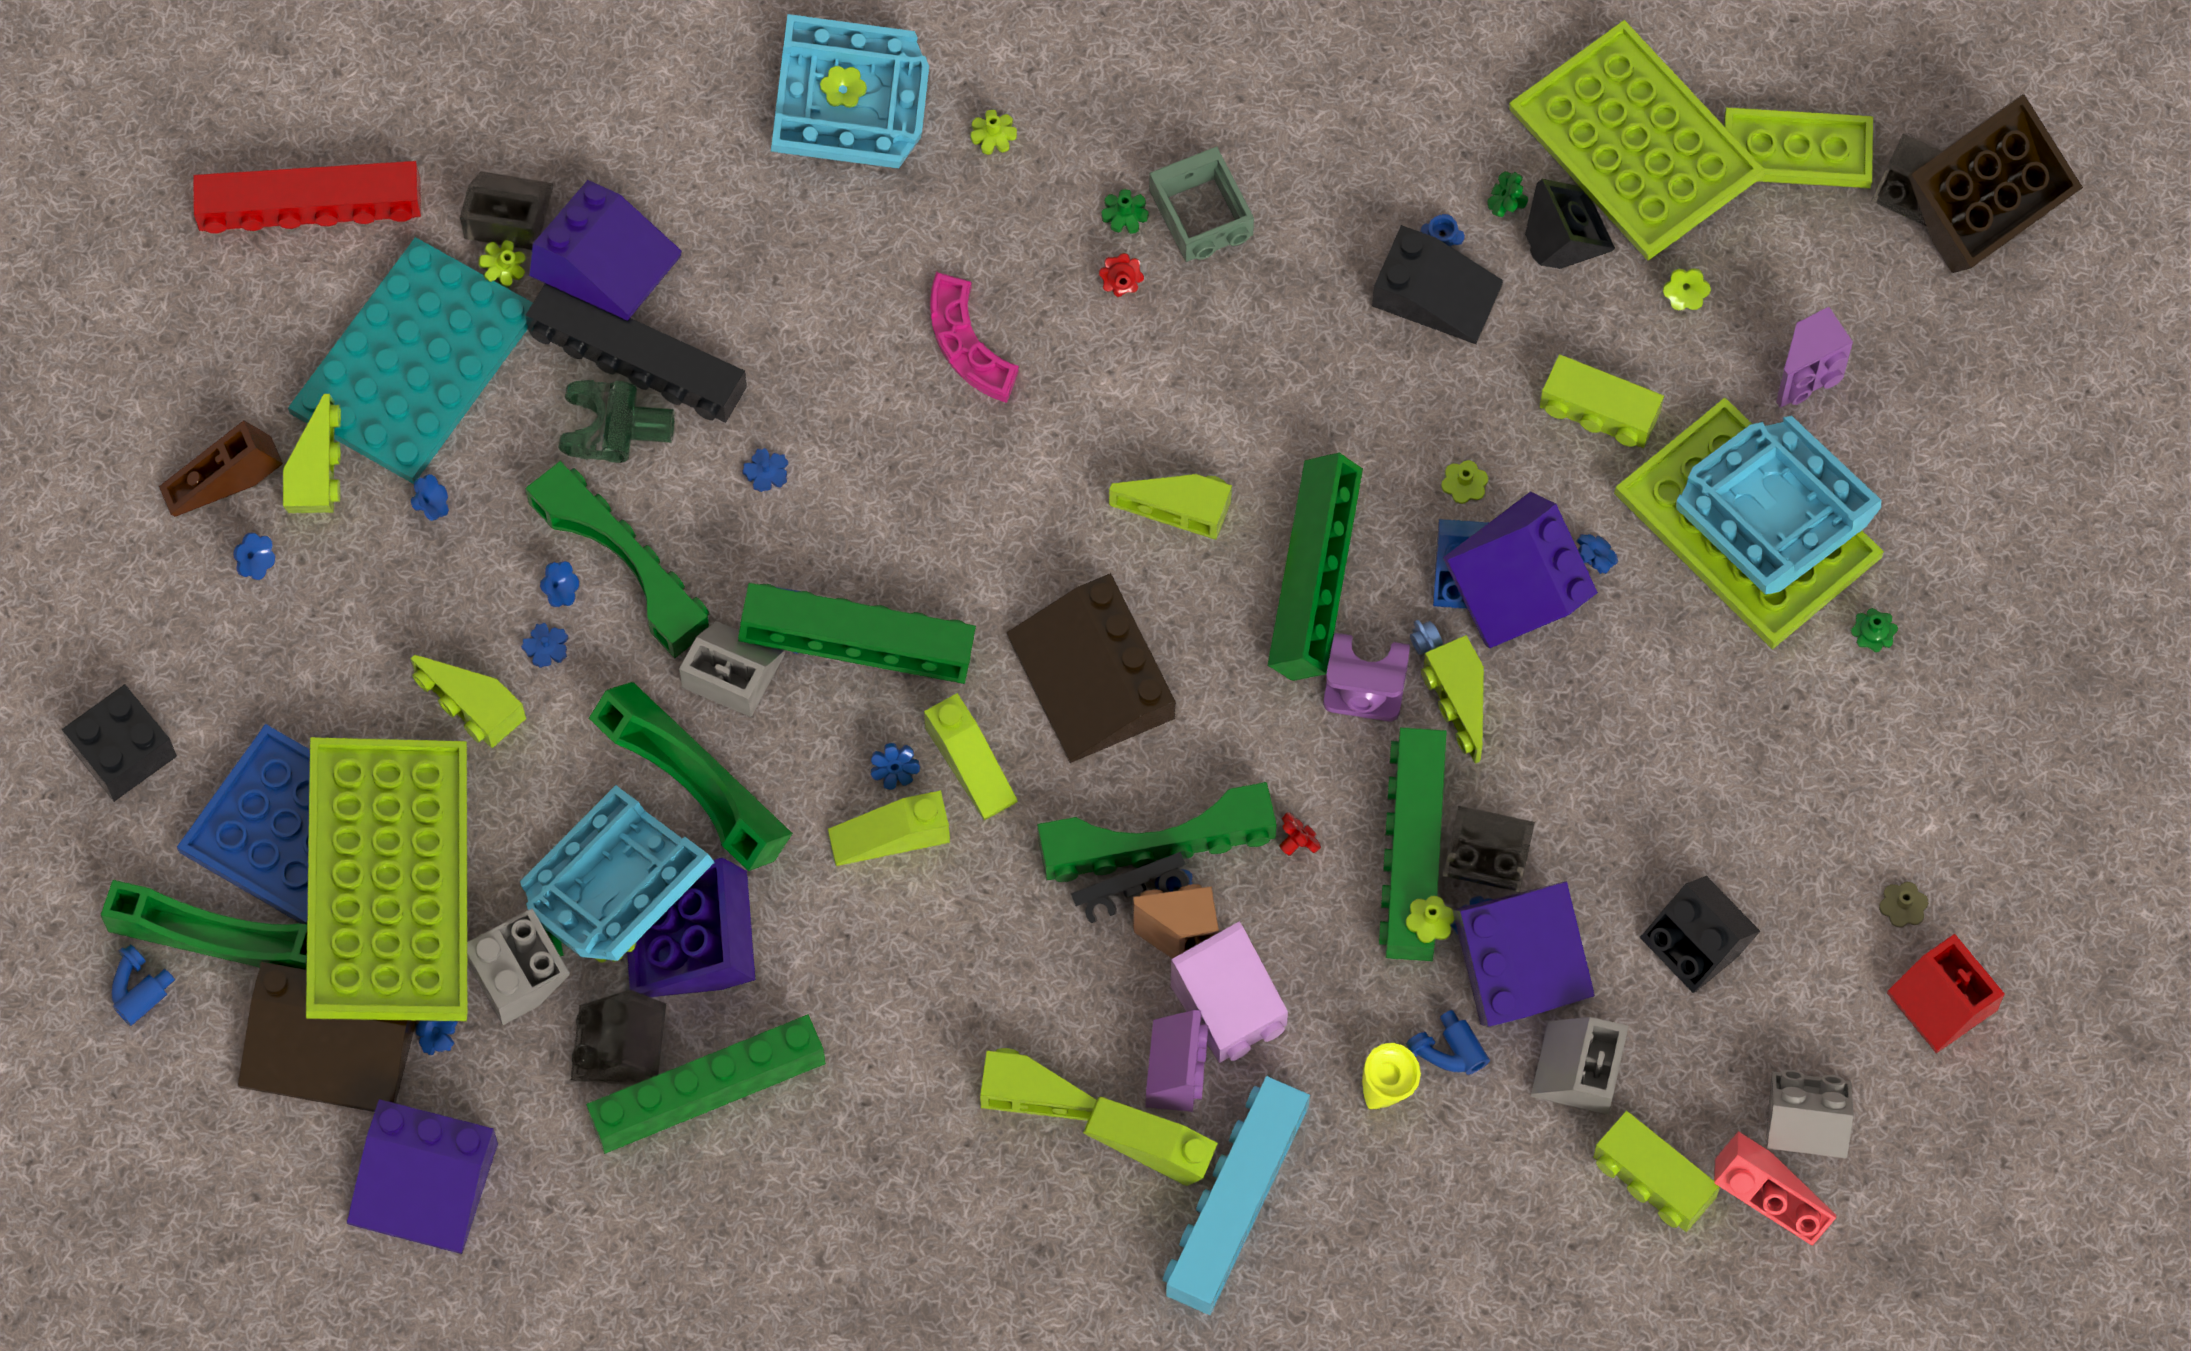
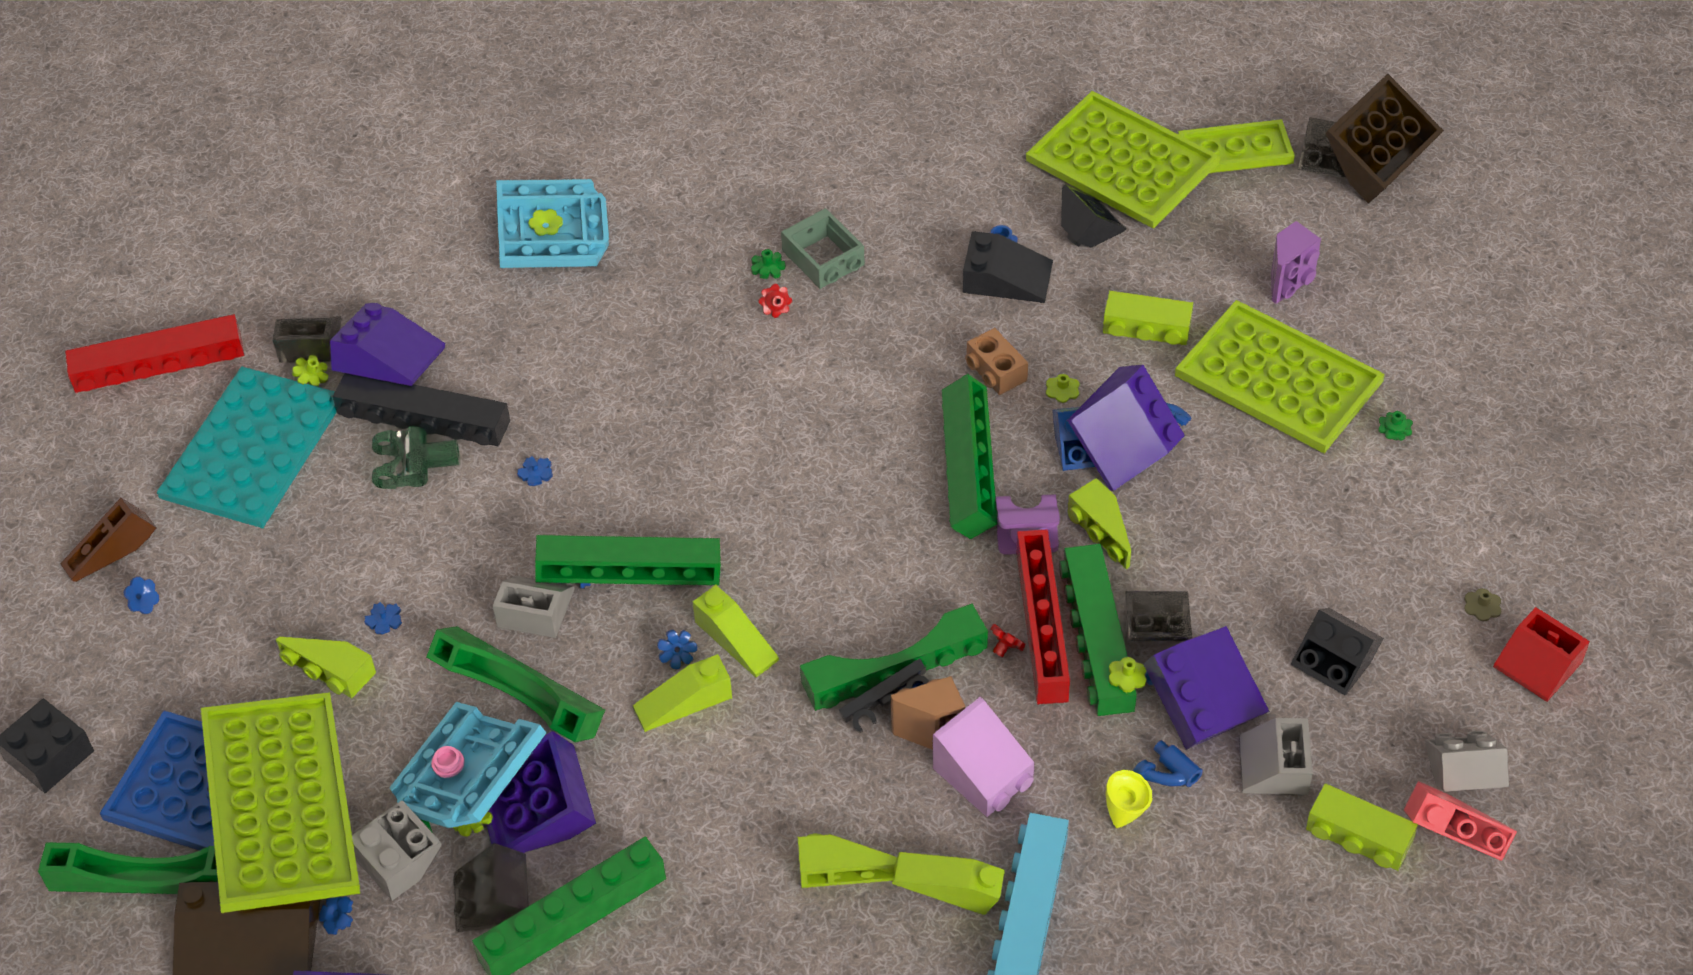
camera: 10 degrees left, 15 degrees down
blue plant [112,944,175,1026] -> none
lime slope [283,394,341,513] -> none
blue plant [411,474,449,521] -> none
green arch [525,461,710,659] -> none
blue plant [540,561,579,607] -> none
dark pink tile [930,272,1019,403] -> none
lime plant [970,110,1017,155] -> none
dark brown slope [1006,573,1176,763] -> none
lime slope [1109,474,1232,540] -> none
medium lavender slope [1145,1010,1208,1112] -> none
medium blue plate [1410,620,1443,655] -> none
green plant [1487,171,1528,217] -> none
lime plant [1663,268,1711,310] -> none
medium azure wedge [1676,416,1881,595] -> none
none -> bright pink plate [431,746,465,778]
none -> medium nougat brick [965,328,1028,395]
none -> red brick [1016,529,1070,705]

